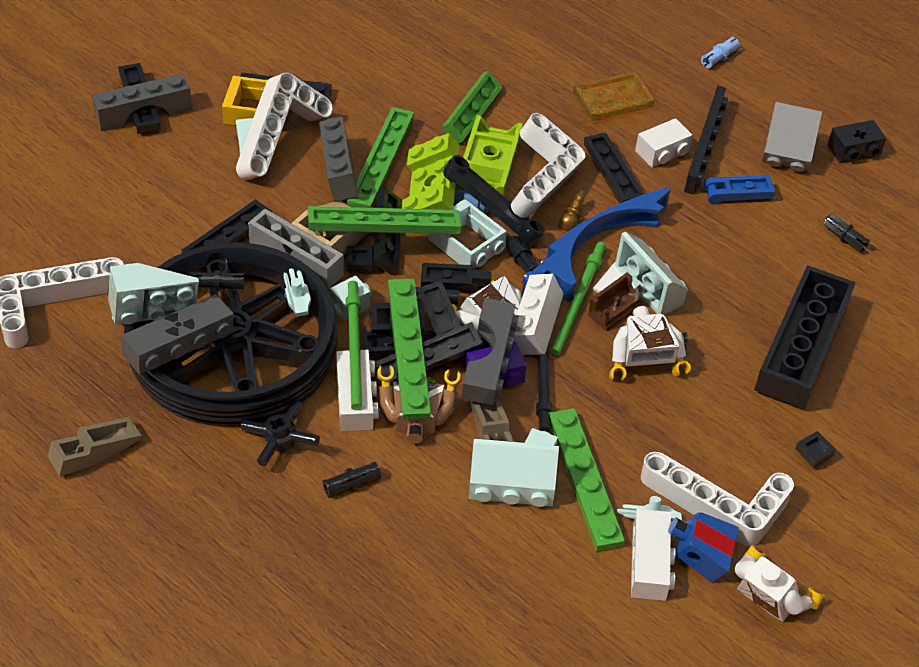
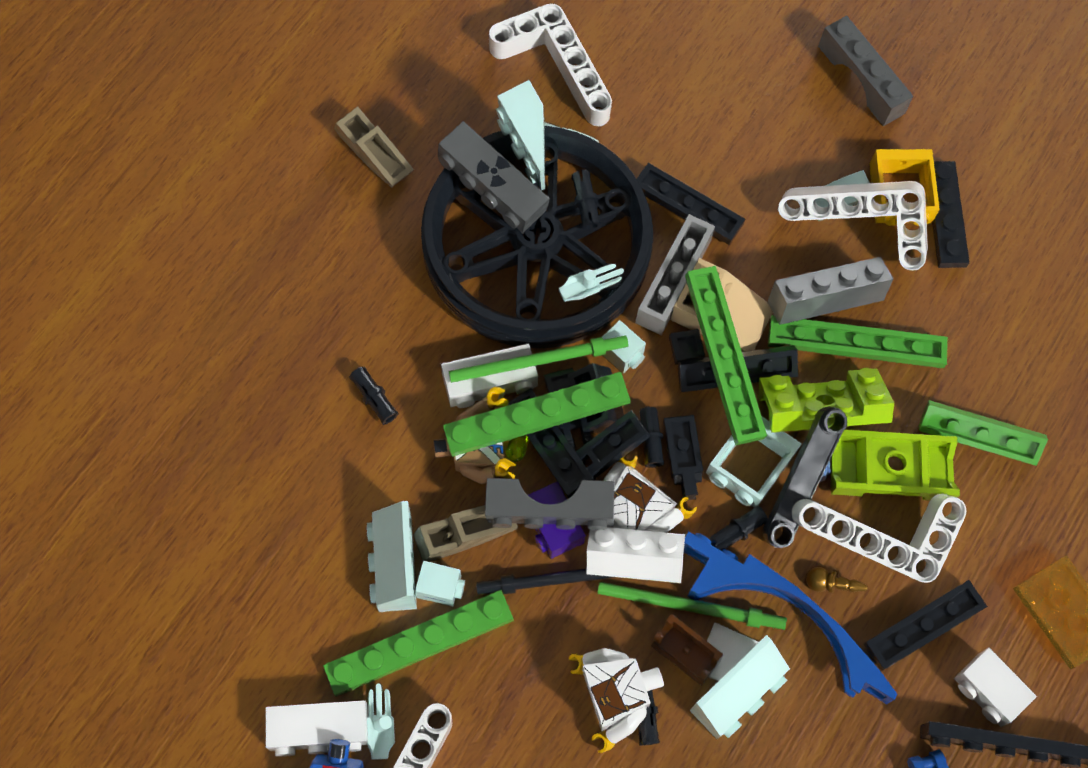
camera: 80 degrees right, 20 degrees up
black plate [118,63,161,134] -> none
black bar [241,401,320,466] -> none

